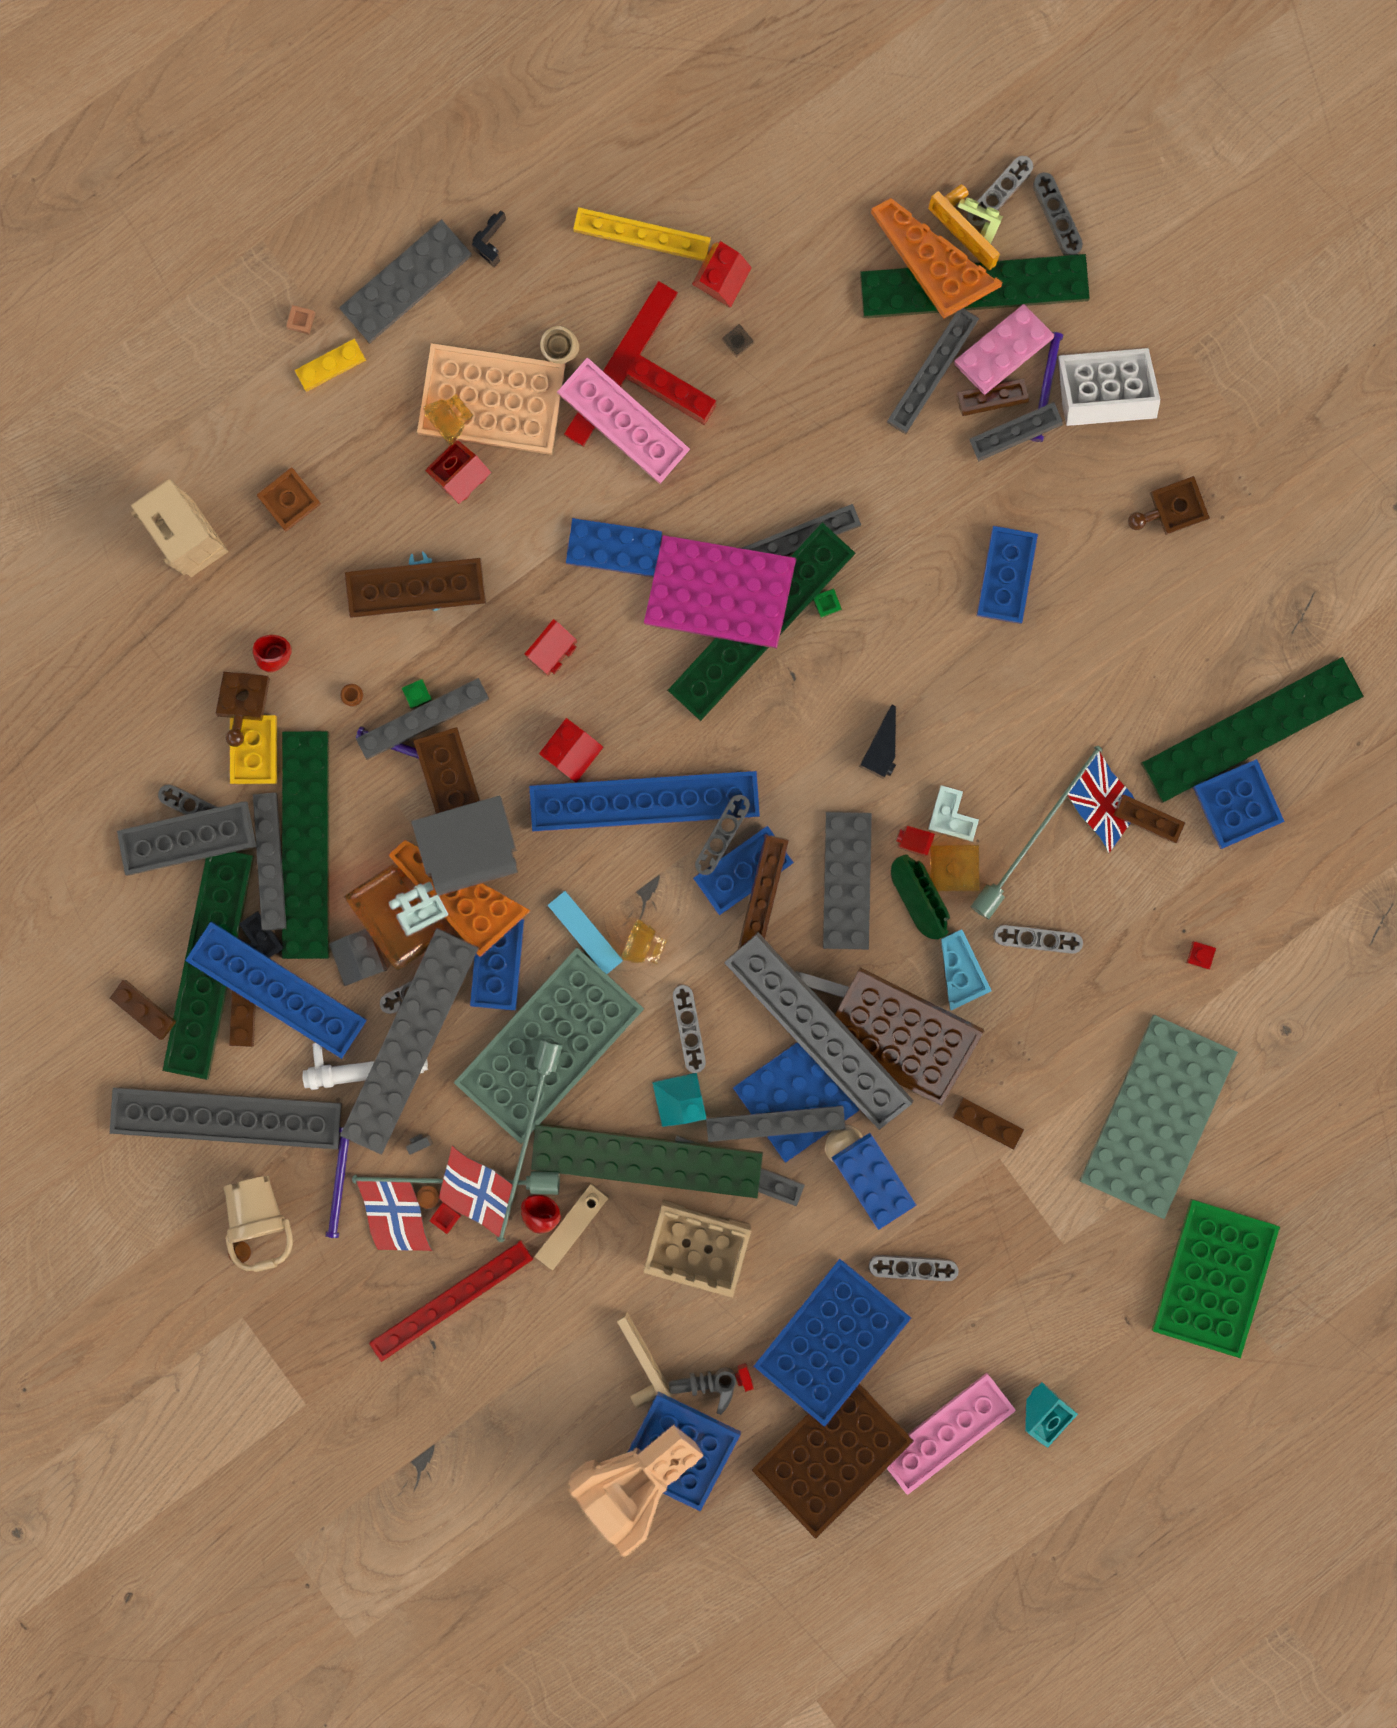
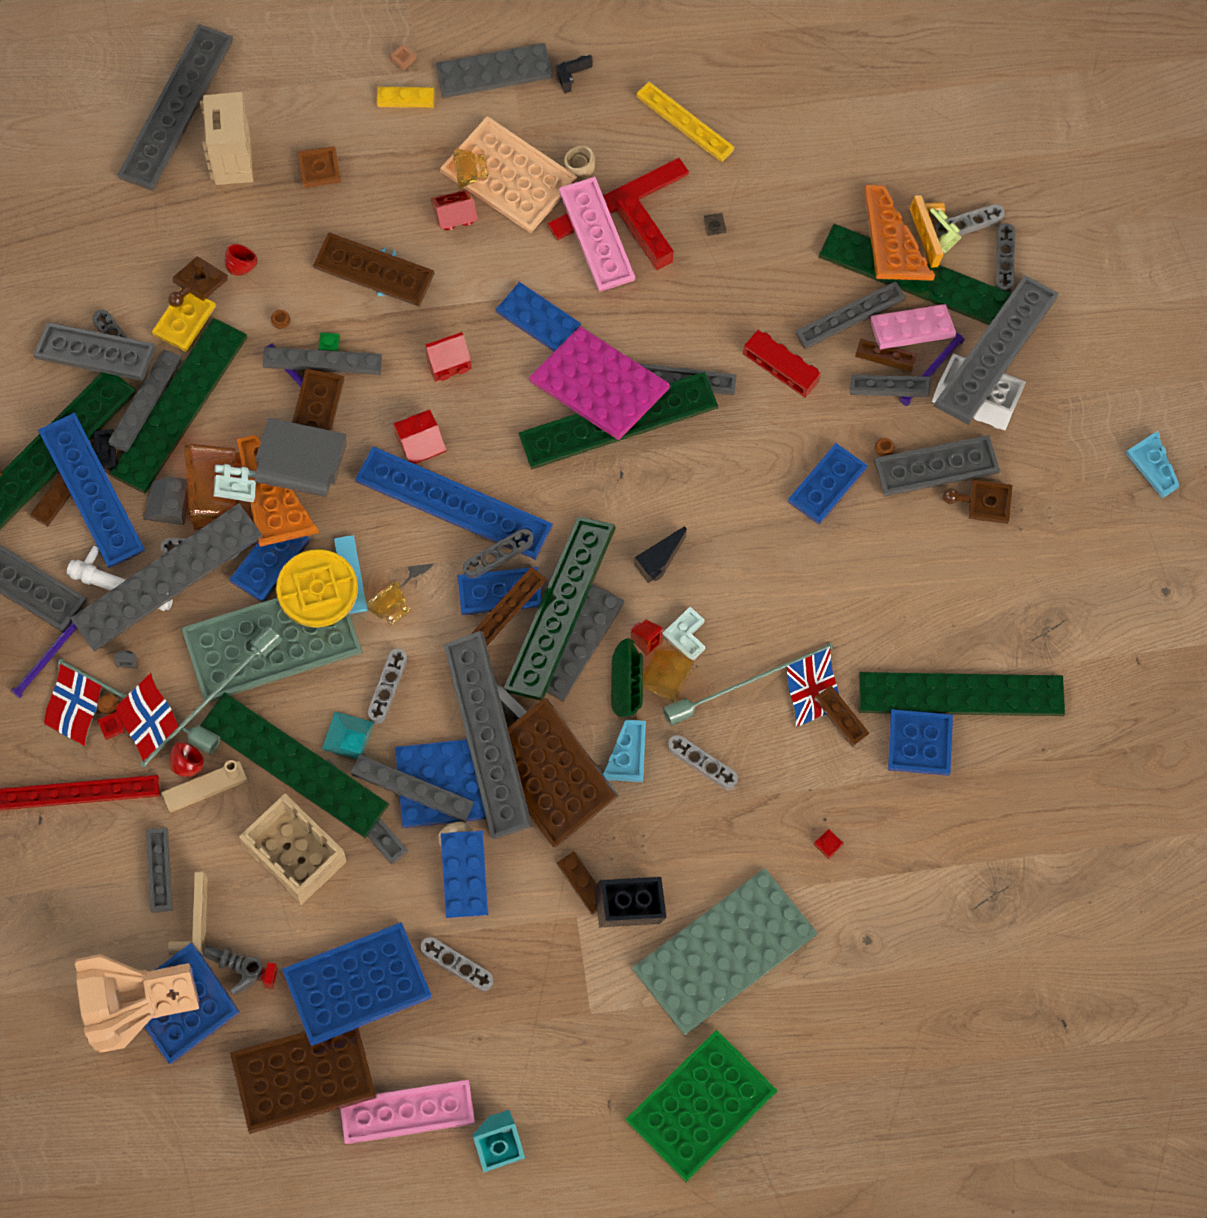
camera: 25 degrees right, 20 degrees down
red slope [692,241,752,308] -> none
green plate [813,588,842,619] -> none
none -> dark grey plate [118,24,233,191]
none -> dark grey plate [146,828,173,913]
none -> yellow plate [276,549,358,627]
none -> dark green plate [504,516,616,701]
none -> black brick [594,877,667,928]
none -> red brick [743,329,821,398]
none -> dark grey plate [874,435,1000,497]
none -> dark orange plate [875,438,895,457]
none -> dark grey plate [934,275,1059,425]
none -> medium azure wing [1126,431,1180,499]

